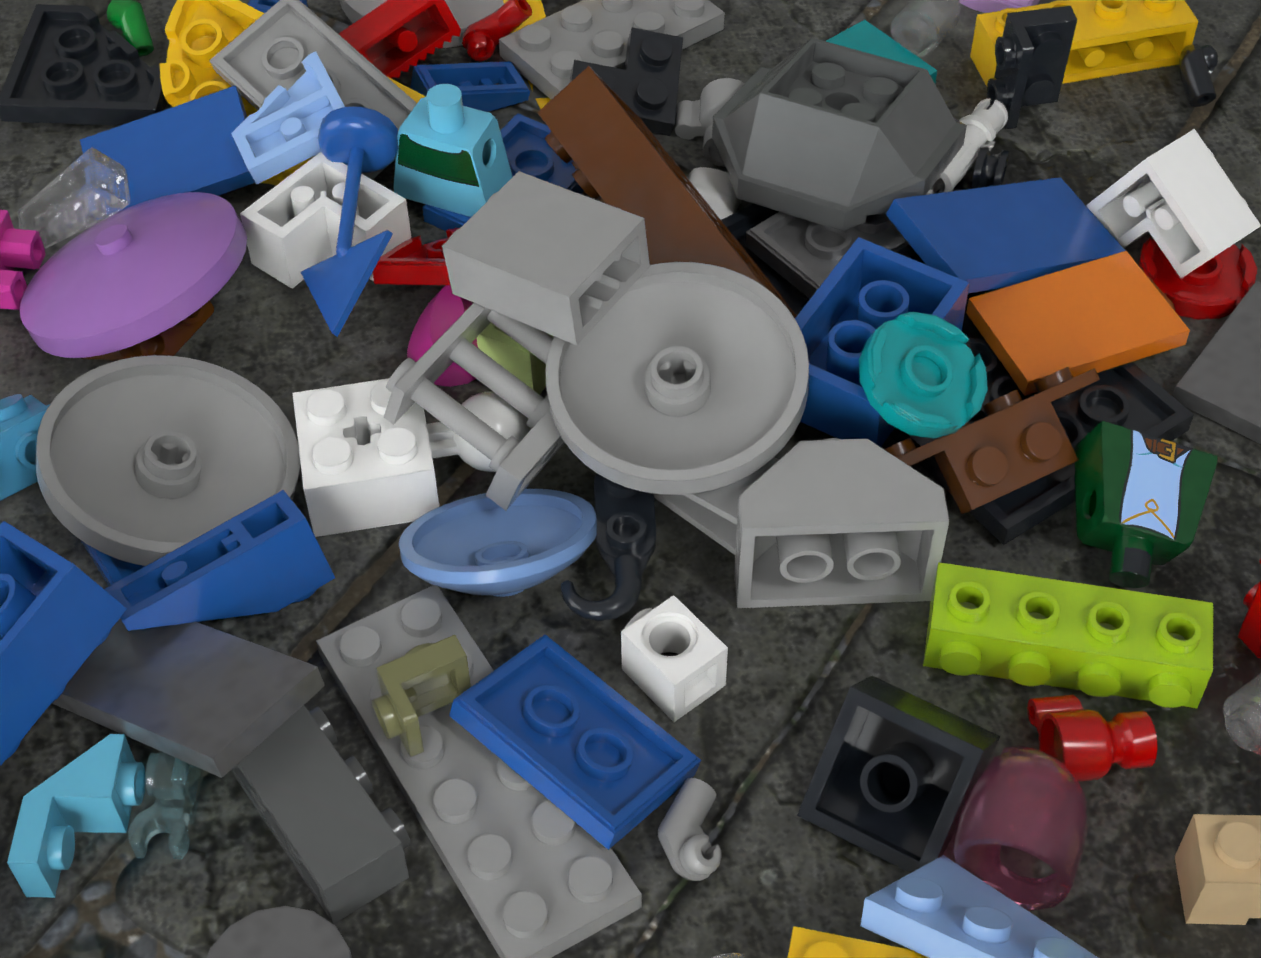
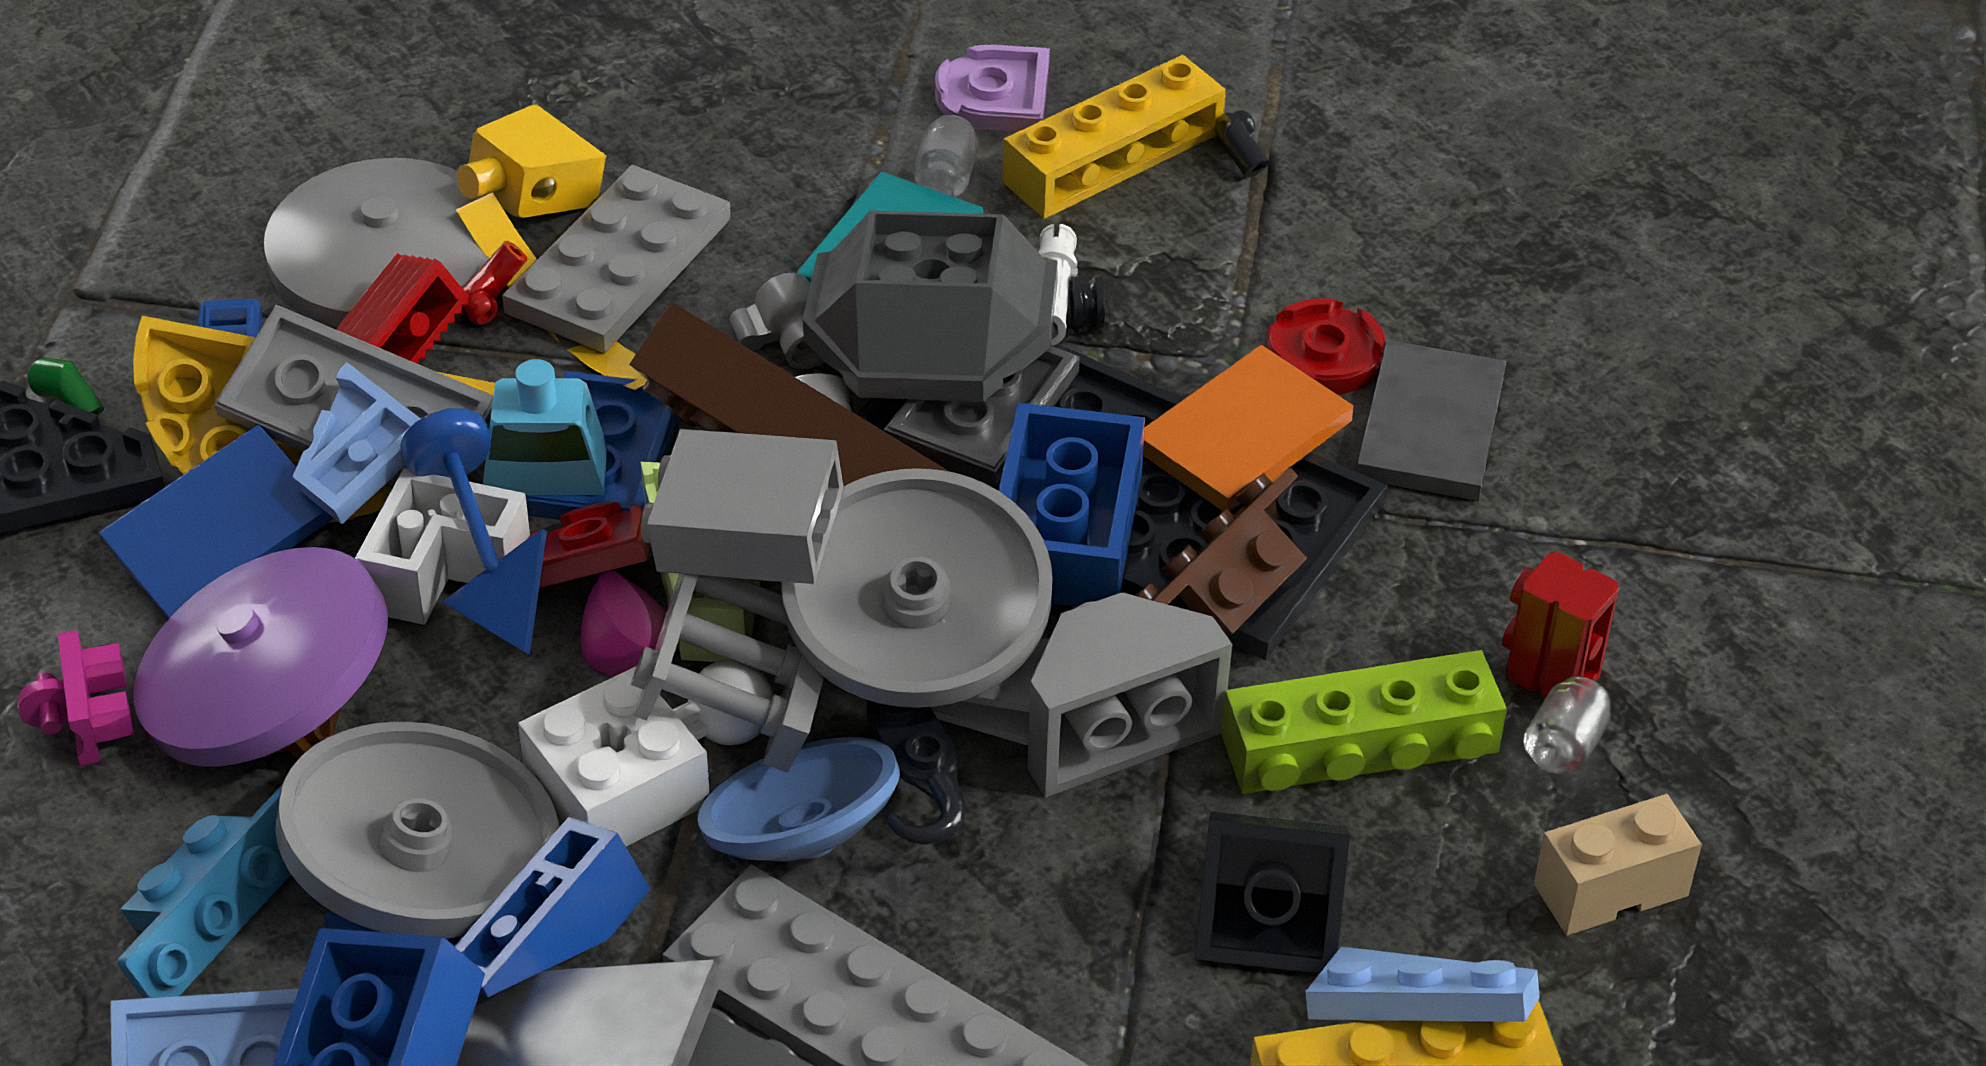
camera: 25 degrees left, 5 degrees down
clear slope [18,147,131,249] -> none
olive bracket [372,635,471,757] -> none
blue slope [410,61,530,112] -> none
blue tile [449,634,701,850] -> none
black plate [570,27,683,136] -> none
white brick [621,595,728,722] -> none
light grey arm [658,778,722,881] -> none
teal tile [859,312,988,439] -> none
blue tile [886,177,1126,293] -> none
clear pink piece [953,745,1088,912] -> none
black bracket [987,6,1077,129] -> none
red piece [1027,695,1158,784] -> none
dark green torso [1075,421,1218,588] -> none
white brick [1086,129,1261,278] -> none

